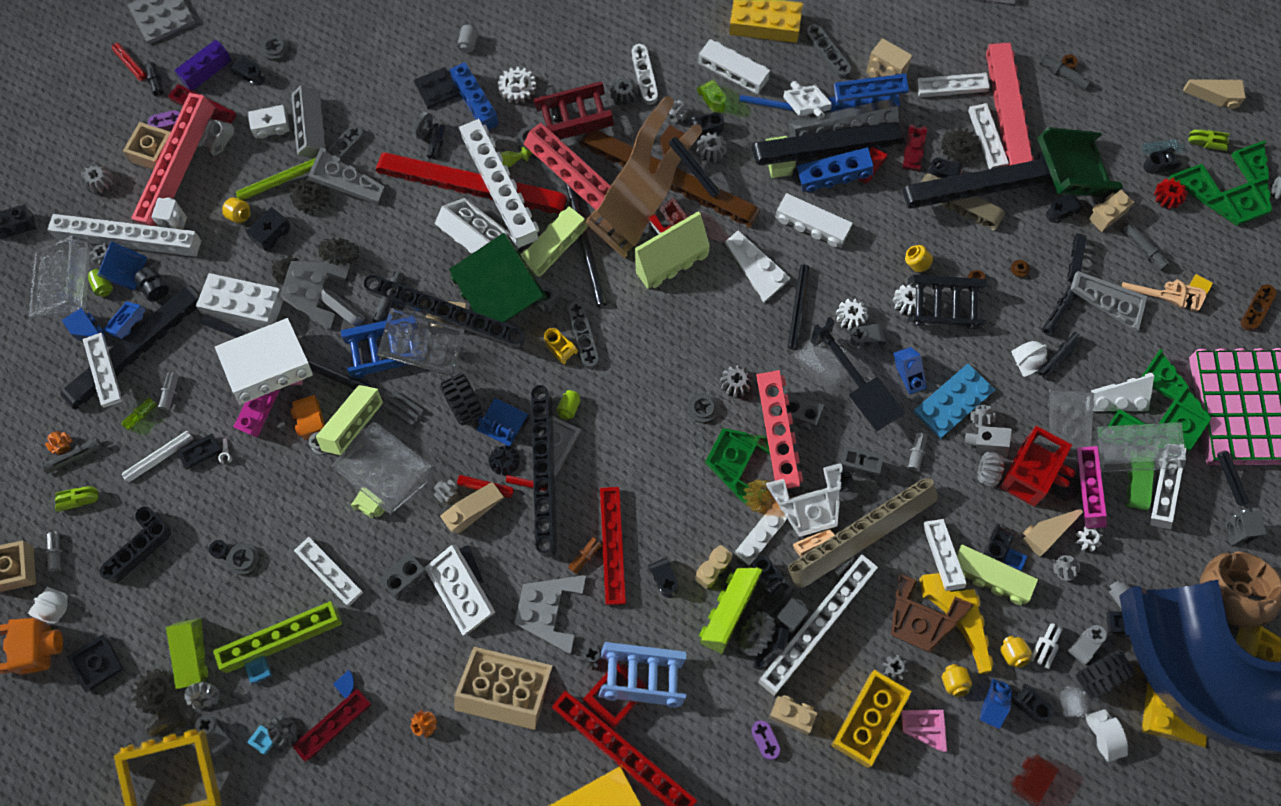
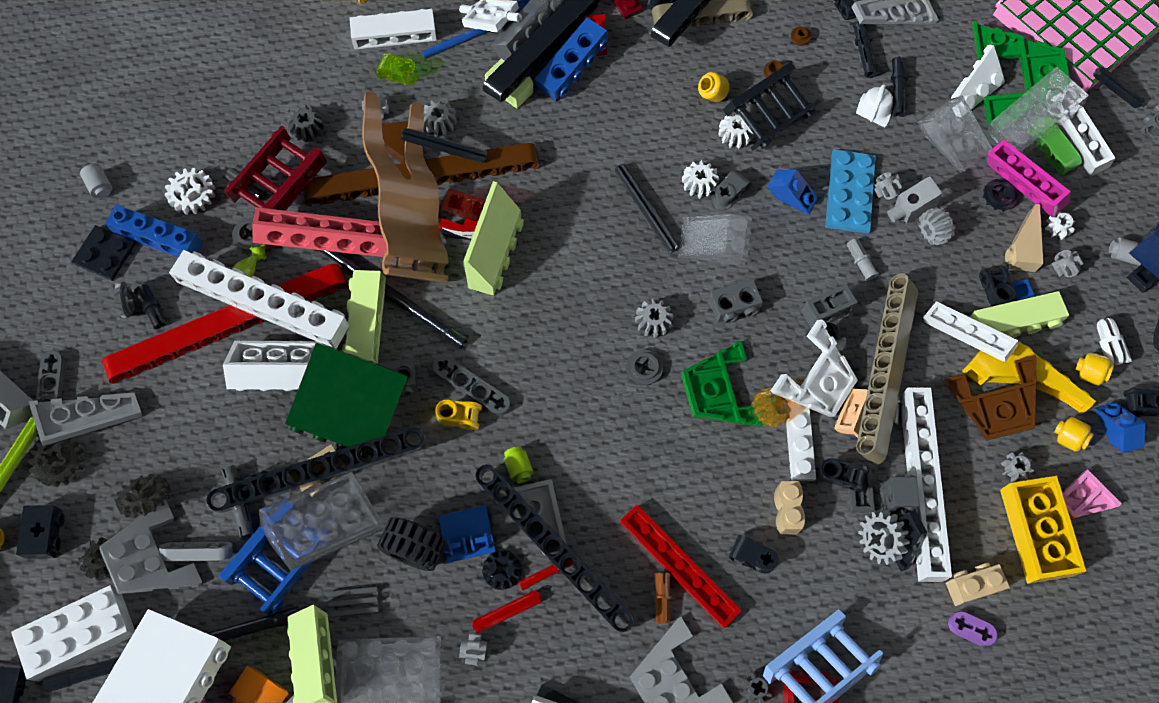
camera: 45 degrees left, 0 degrees up
tan slope [440,482,504,534] -> none
white beam [632,44,658,105] -> none
black piece [689,112,724,139] -> none
lime slope [699,568,762,654] -> none
white wing [725,231,790,303] -> none
coral brick [756,370,803,489] -> none
white brick [776,193,852,248] -> none
black piece [810,316,905,432] -> none
red piece [999,426,1075,507] -> none
light grey piece [1067,625,1107,665] -> none

